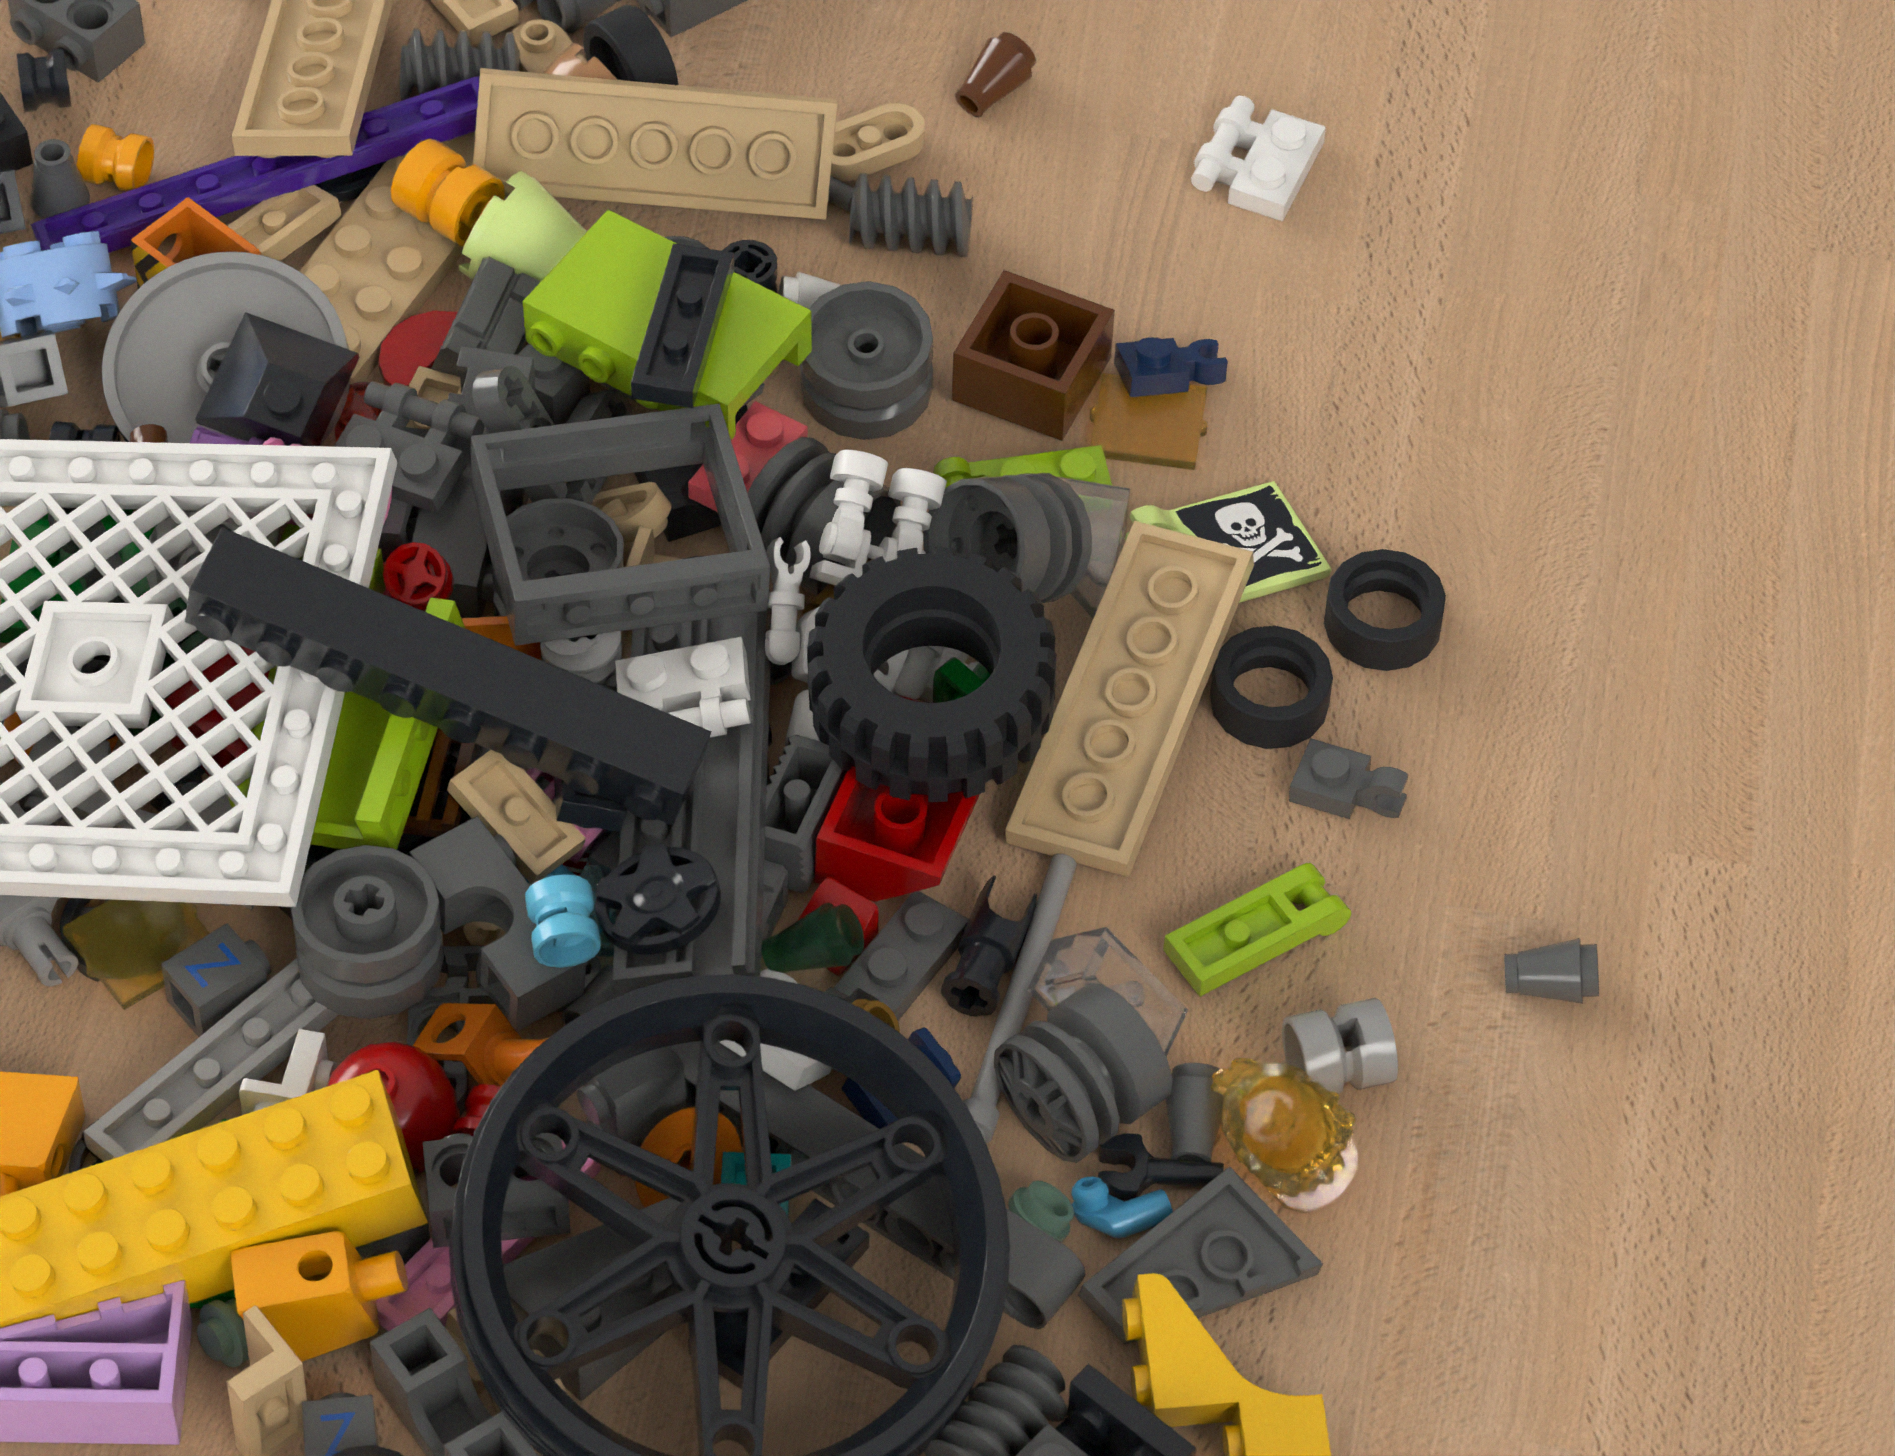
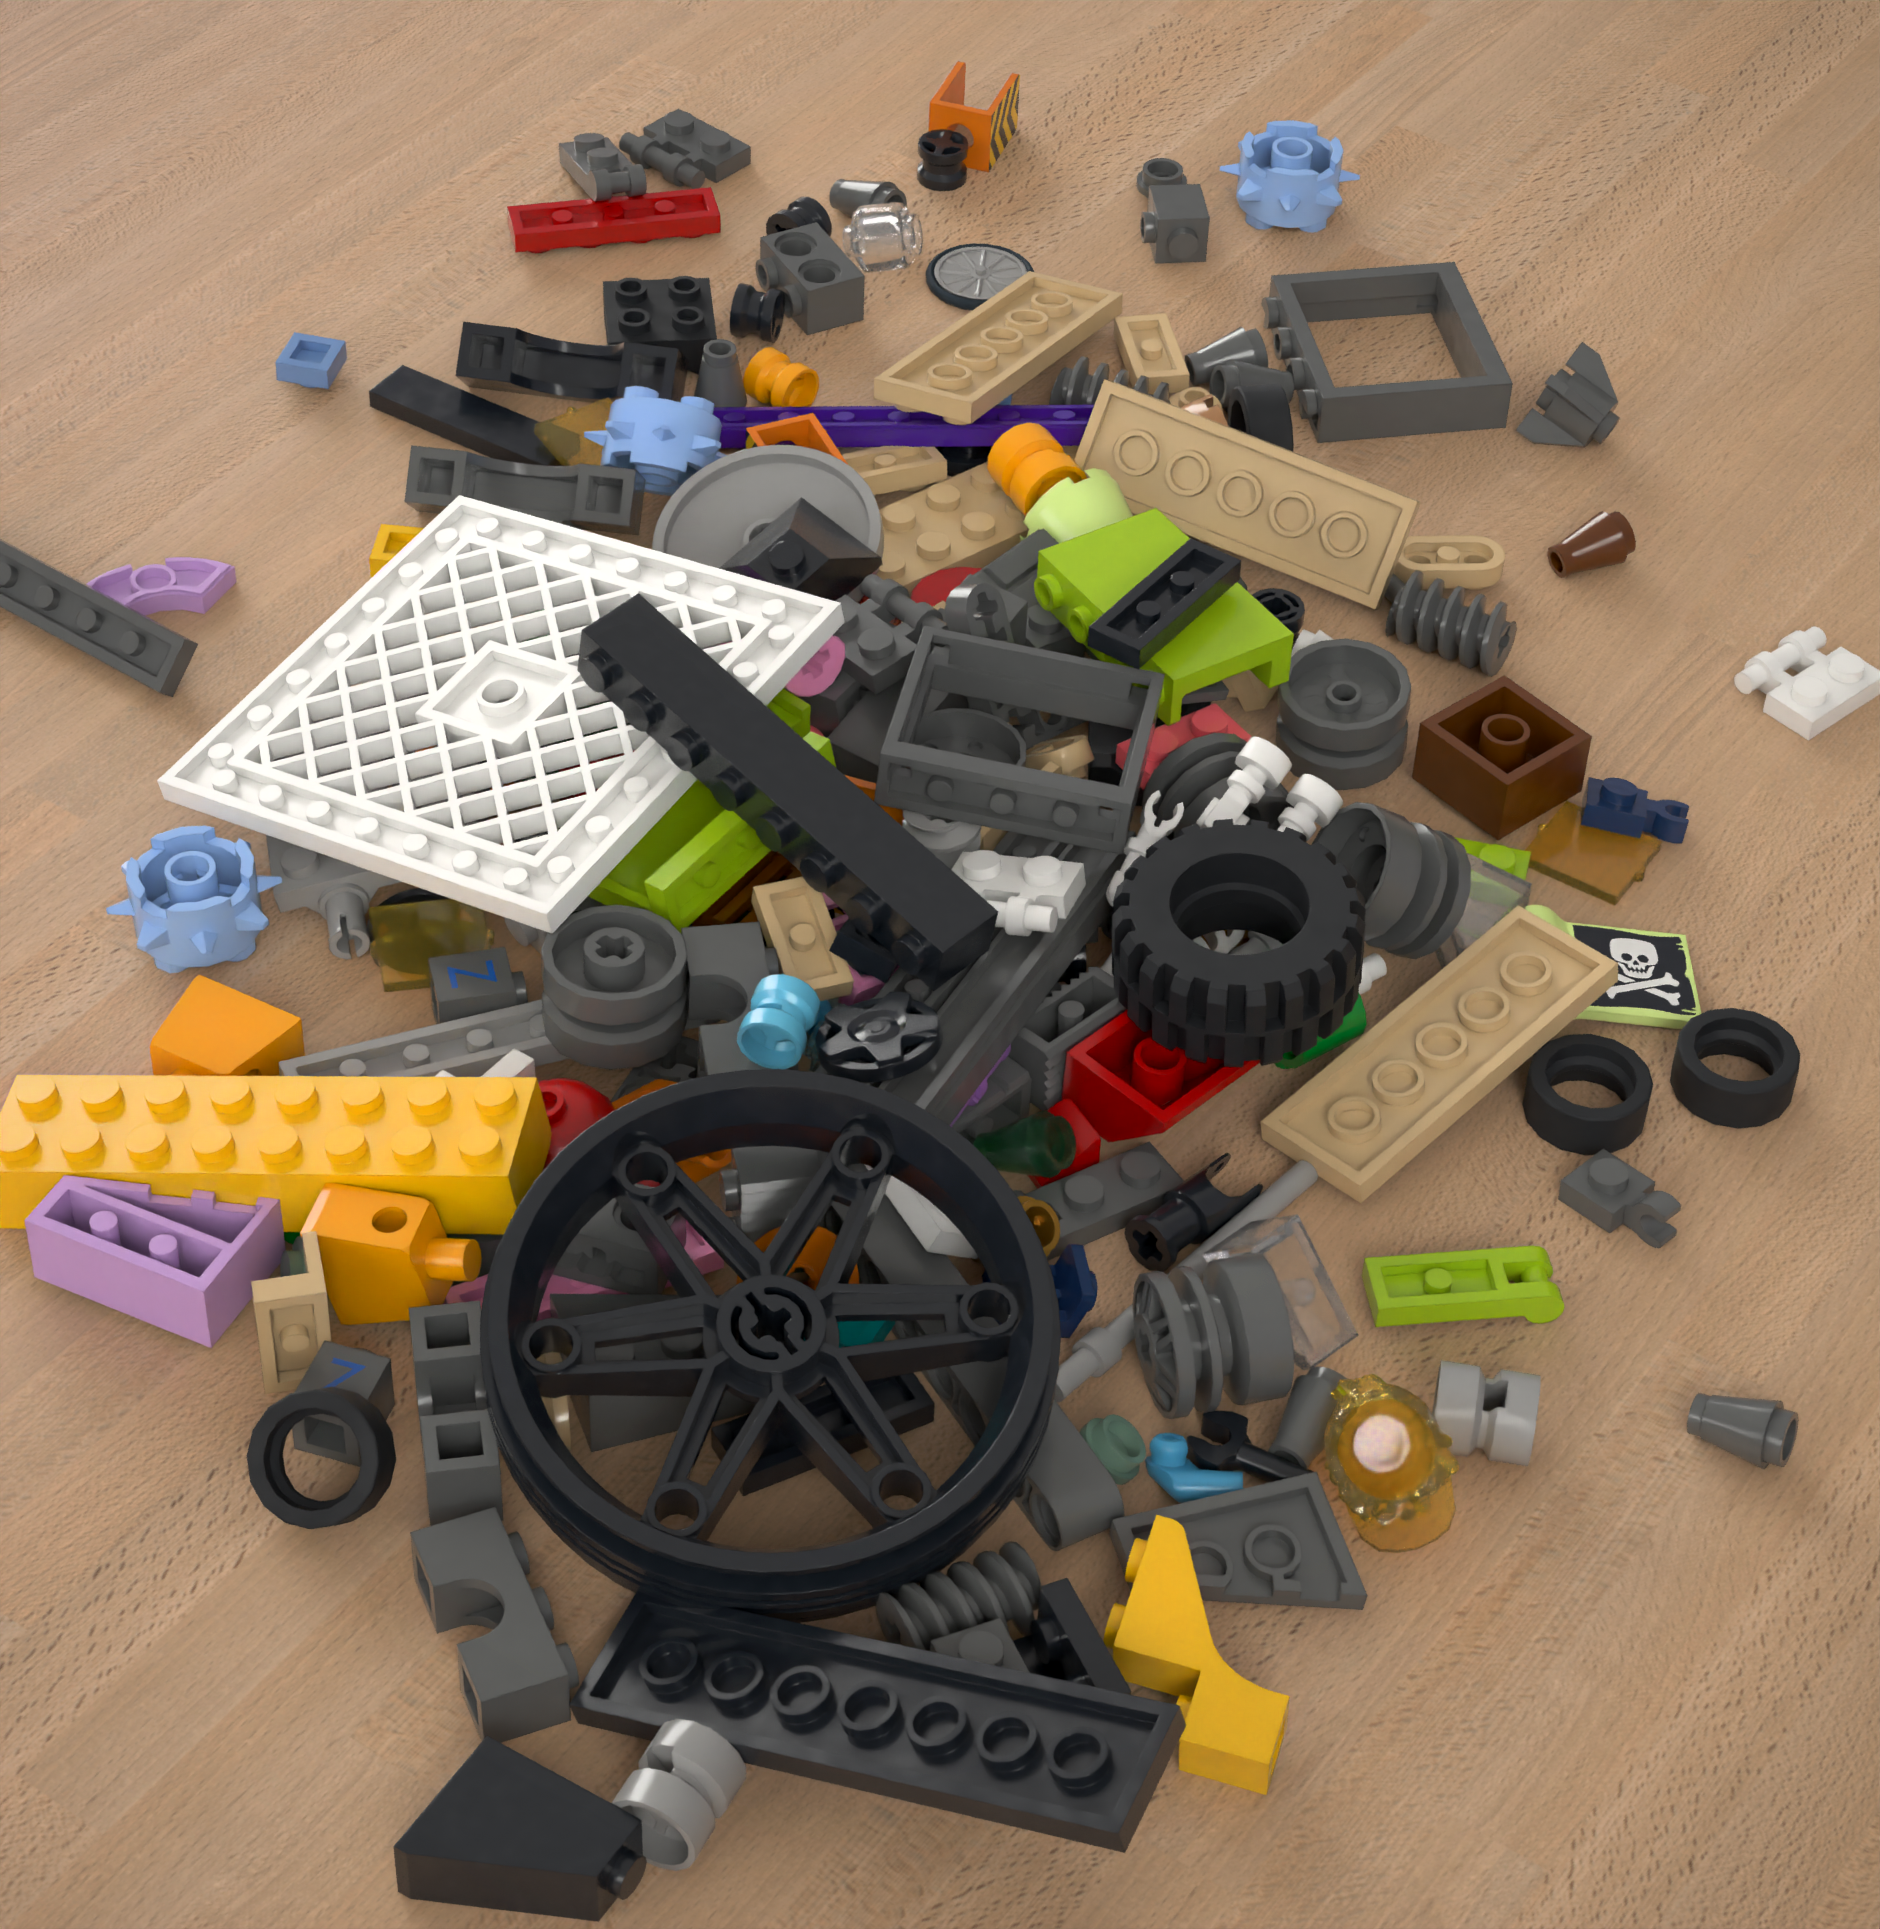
camera: 25 degrees right, 10 degrees down
red wheel [383,542,454,611] -> none

